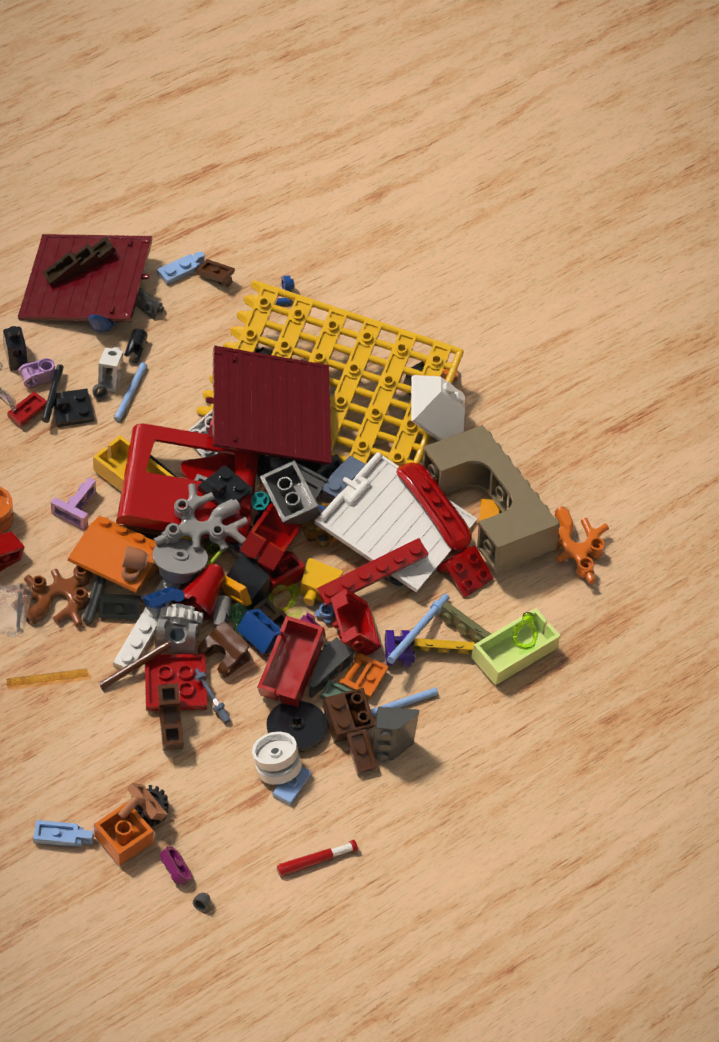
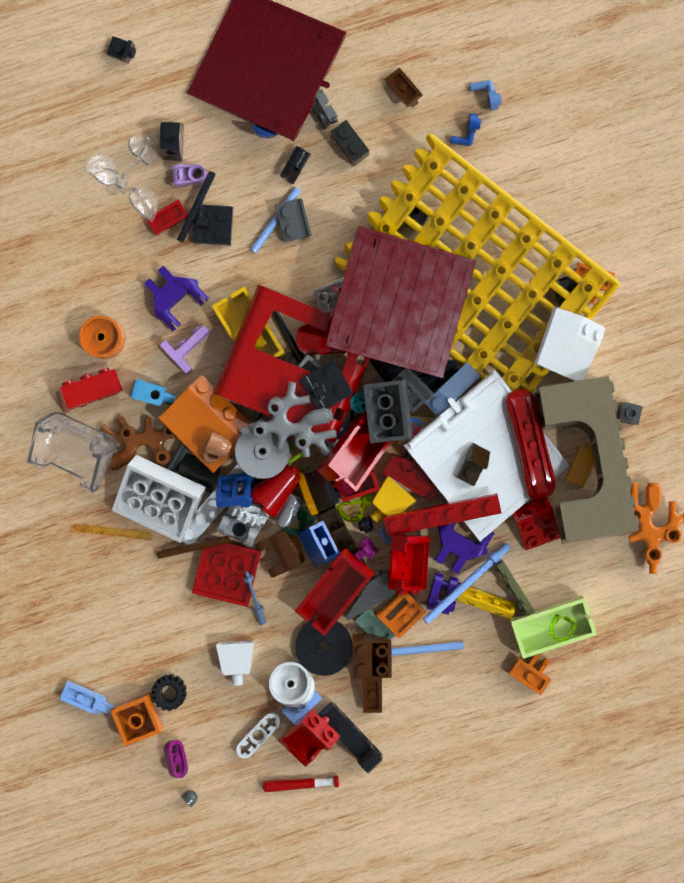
camera: 25 degrees right, 35 degrees up
dark brown slope [43,236,117,285] -> none
dark grey hinge [92,383,108,400] -> none
white torso [98,347,123,392] -> none
nougat plate [119,783,167,820] -> none
light blue hinge [157,251,205,285] -> none
reddish brown arch [157,683,184,751] -> none
dark grey slope [373,706,419,761] -> none
none -> white slope [112,455,206,543]
none -> dark azure torso [131,379,176,406]
none -> dark purple connector [144,266,209,332]
none -> white torso [216,640,254,686]
none -> white beam [236,712,280,758]
none -> dark grey plate [275,198,312,243]
none -> red piece [278,709,340,767]
none -> black beam [318,701,383,774]
none -> pearl dark grey brick [331,120,369,166]
none -> black plate [358,516,373,534]
none -> red wing [383,456,439,503]
none -> dark purple connector [434,523,495,574]
none -> dark brown slope [456,443,490,486]
none -> medium blue plate [470,80,502,111]
none -> orange hinge [508,654,551,695]
none -> dark grey brick [616,402,643,425]

